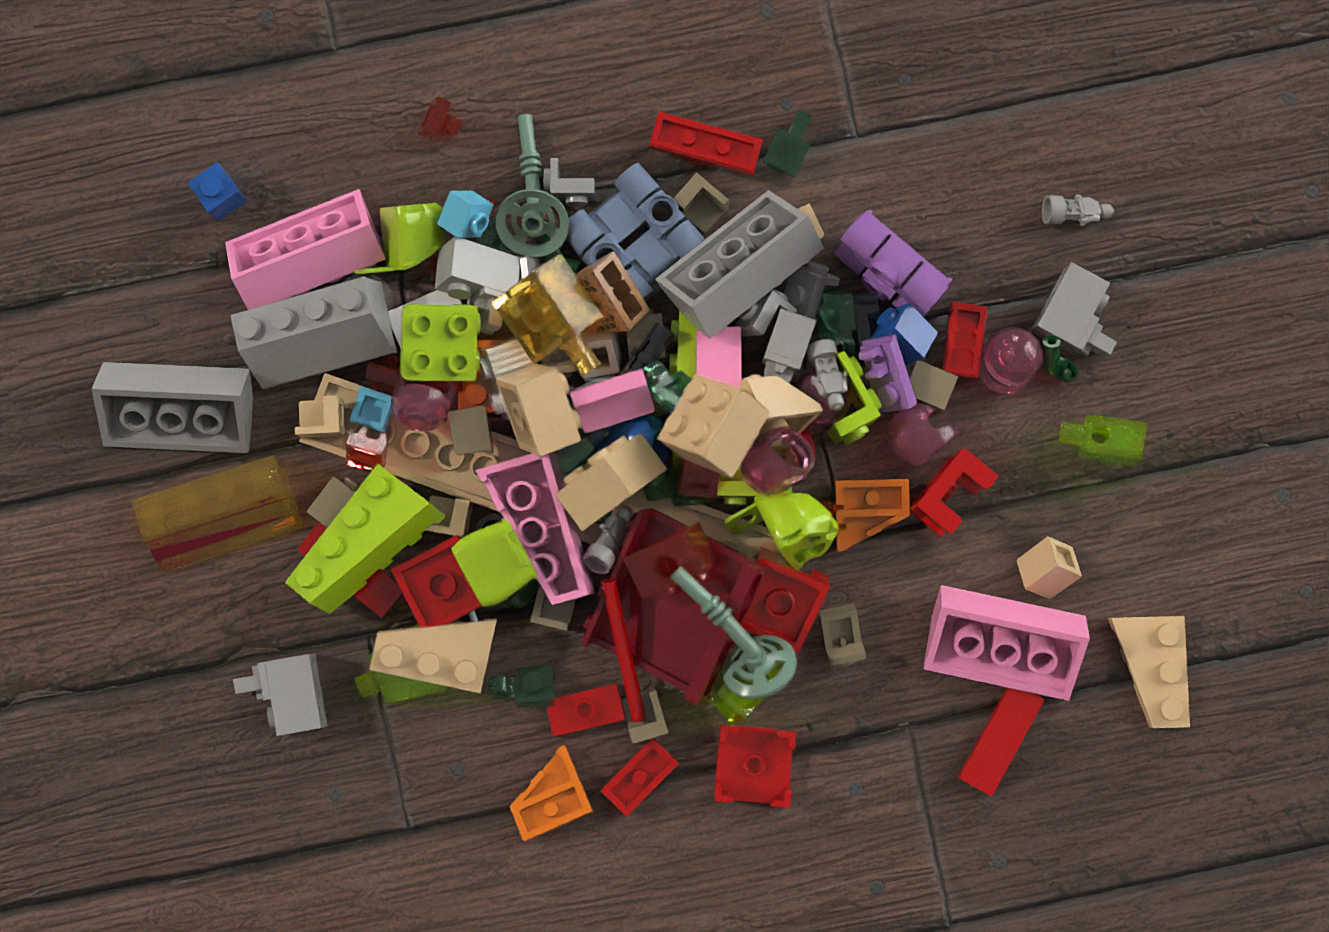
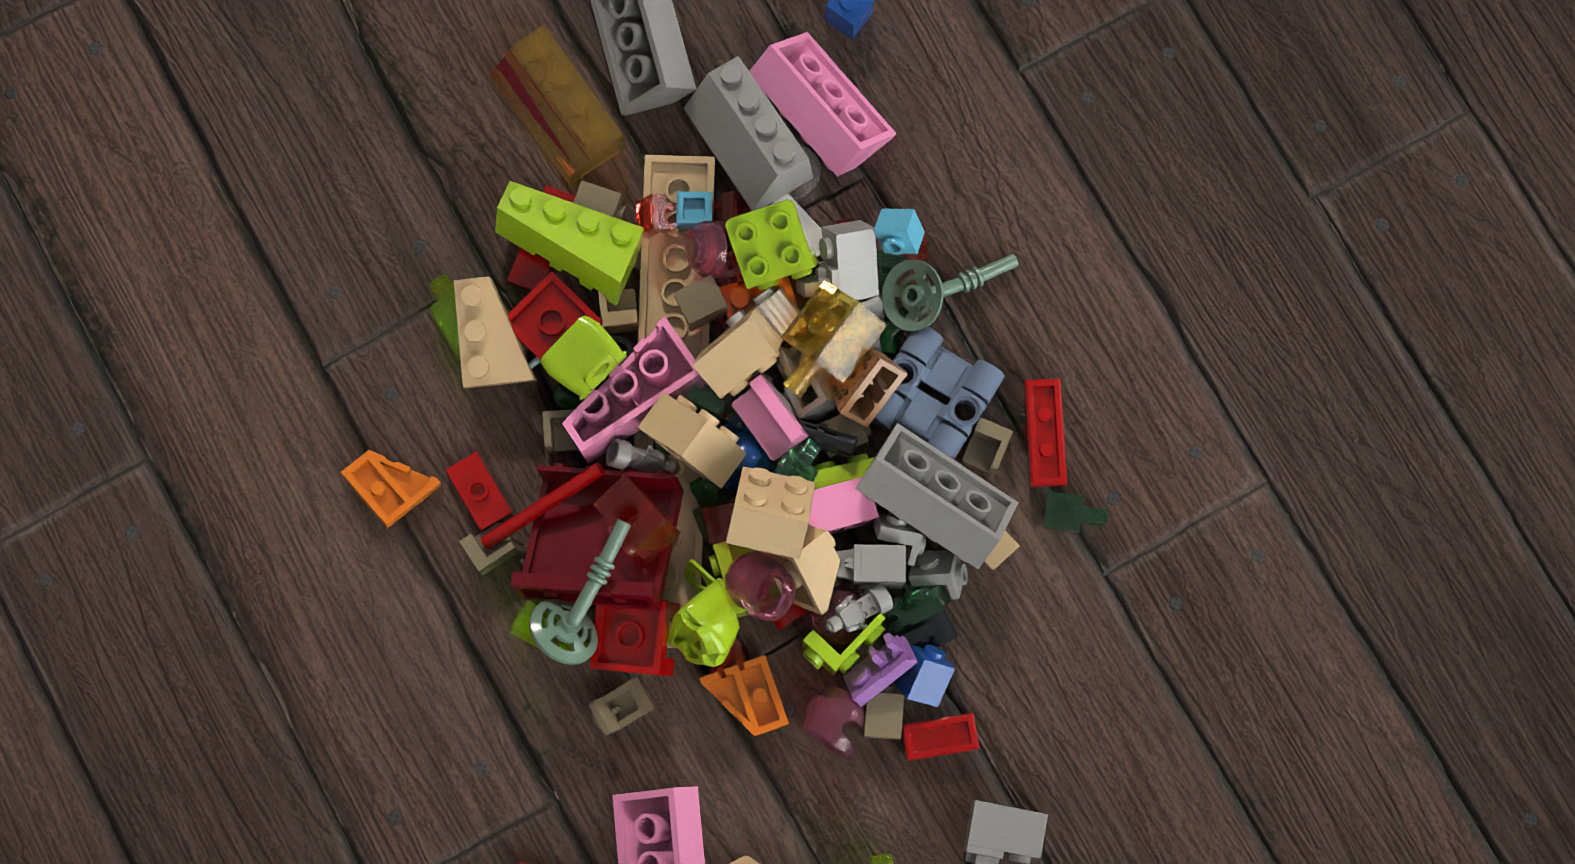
camera: 70 degrees right, 5 degrees down
light grey hinge [233,654,328,736] -> none
tan panel [295,395,345,438] -> none
lime piece [354,203,447,274] -> none
clear red tile [418,96,463,140] -> none
clear green plate [489,666,555,708] -> none
light grey bracket [544,158,595,207] -> none
red plate [600,738,679,817] -> none
red panel [714,723,796,808] -> none
medium lavender piece [833,210,953,317] -> none
red panel [910,448,999,538] -> none
clear pink helmet [979,327,1044,394] -> none
dark green arm [1041,336,1079,383] -> none
light grey piece [1042,195,1114,226] -> none

